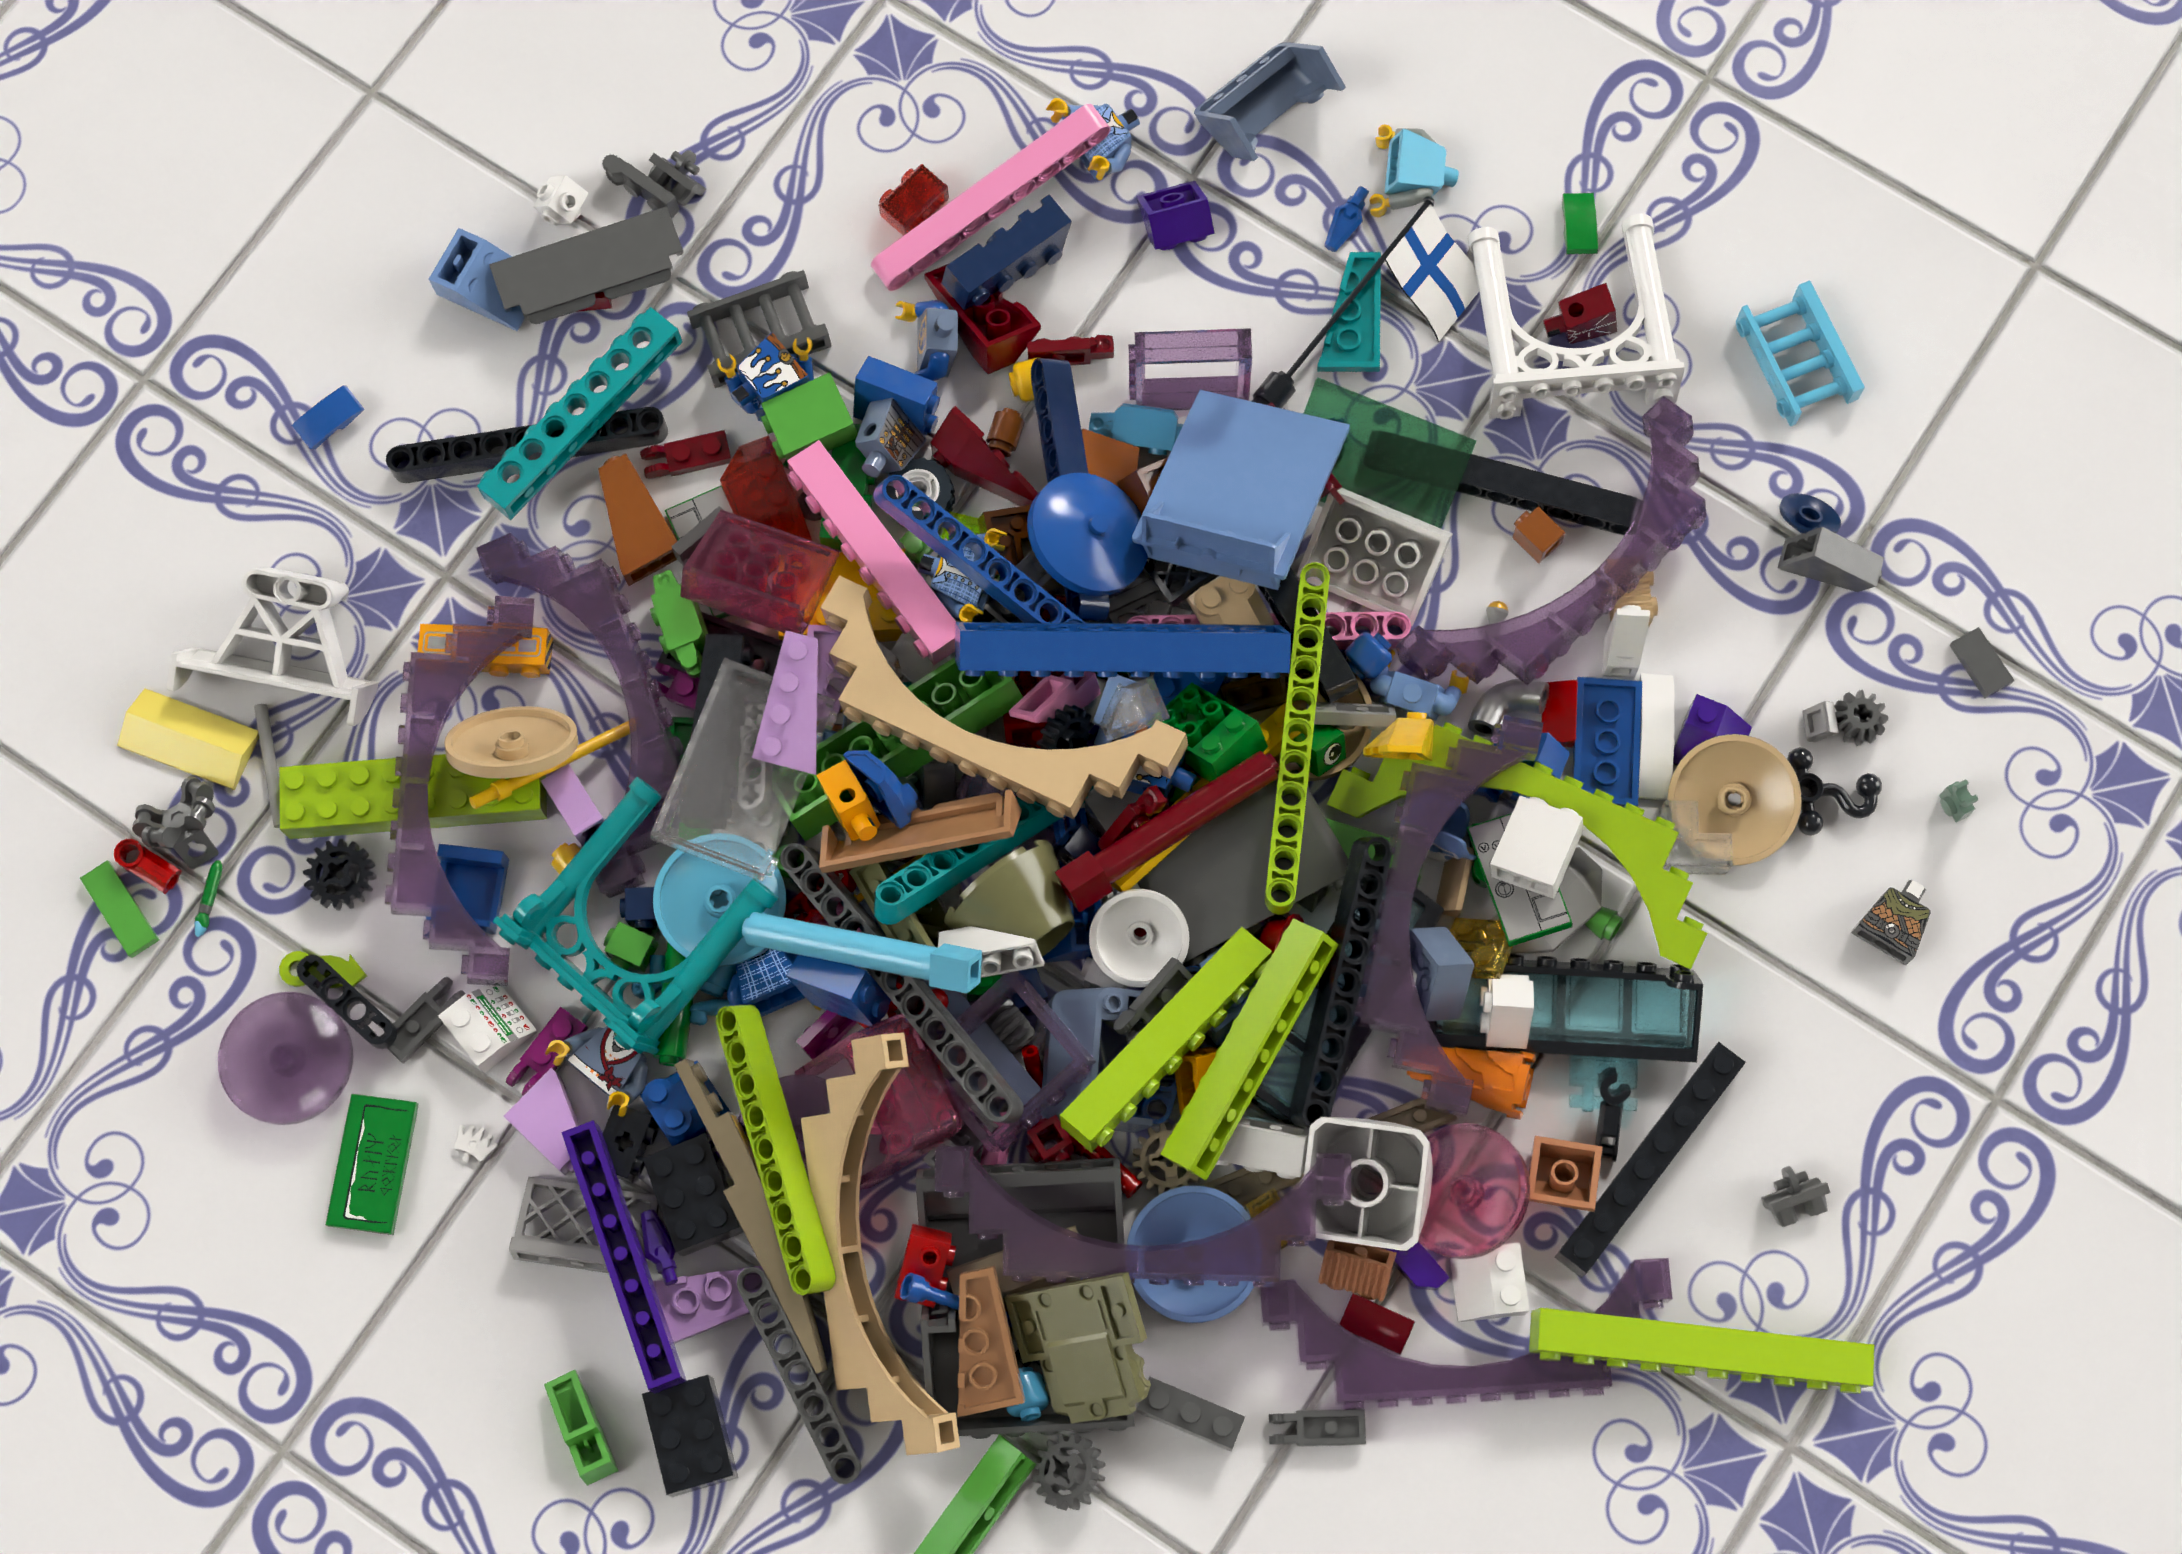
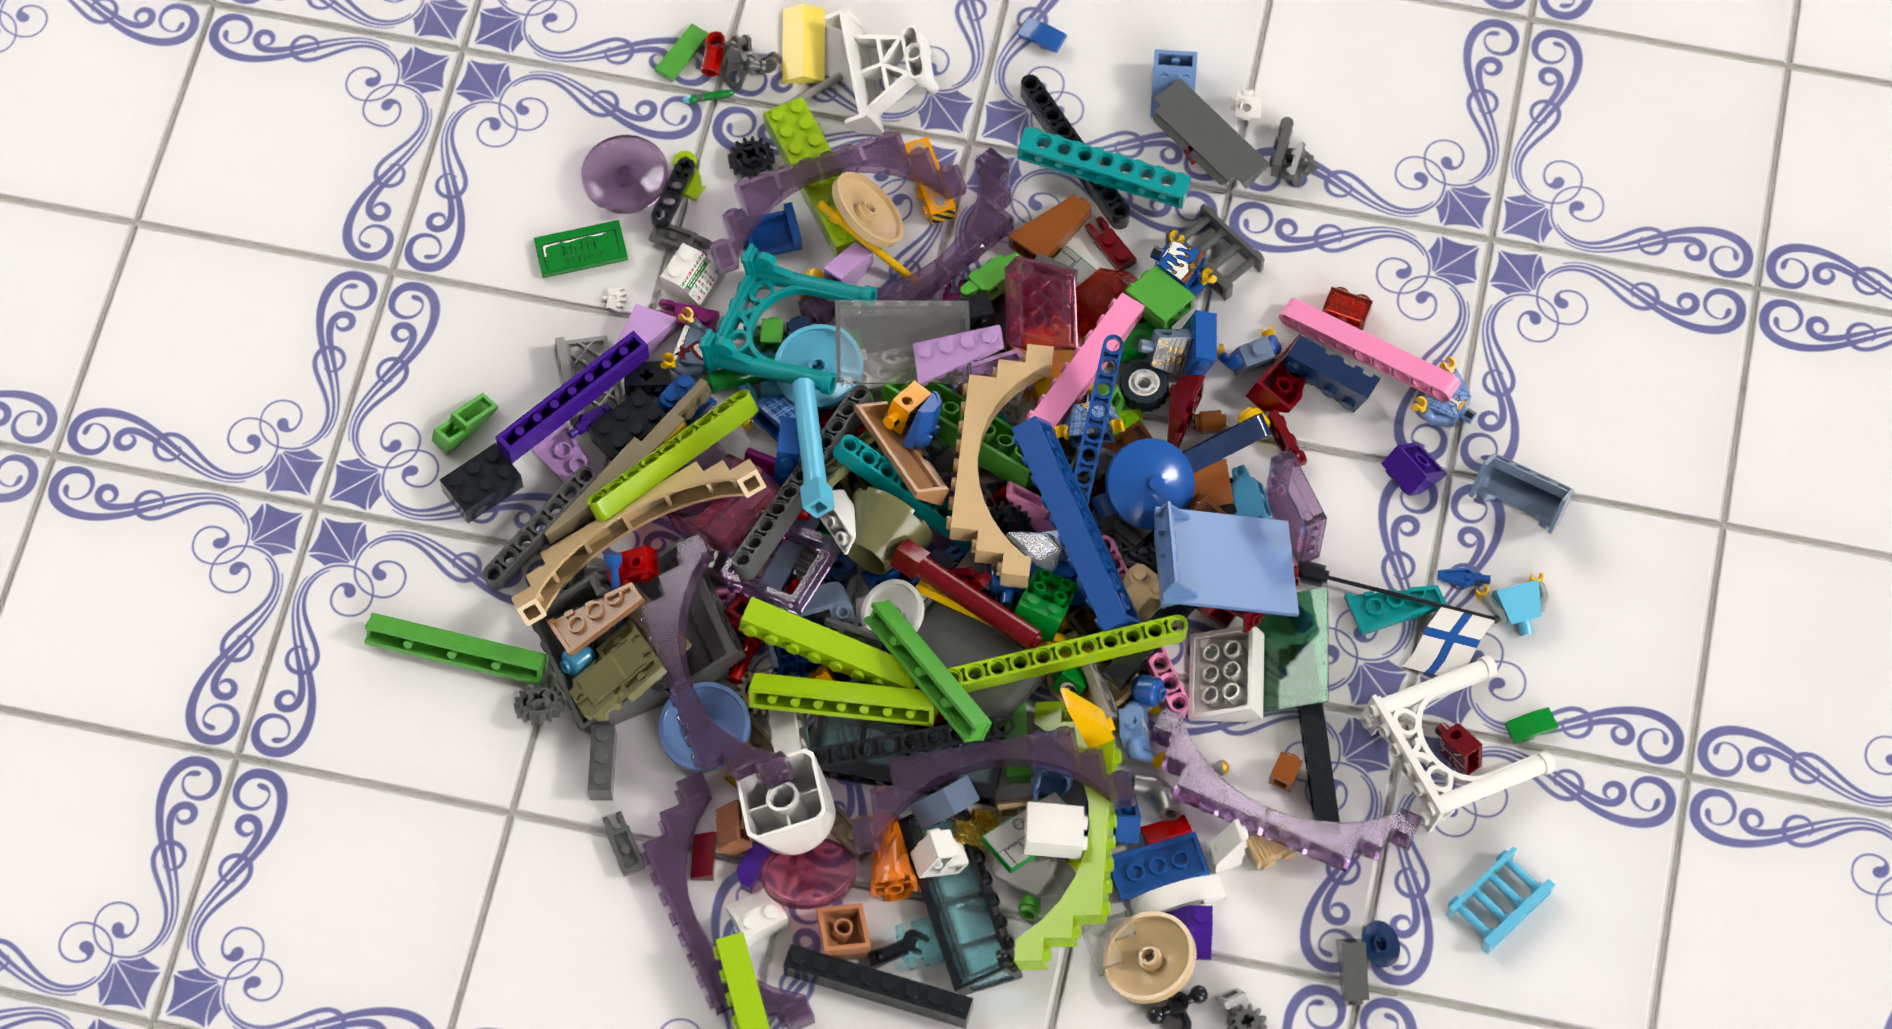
camera: 65 degrees right, 10 degrees down
none -> bright green tile [864,600,992,742]

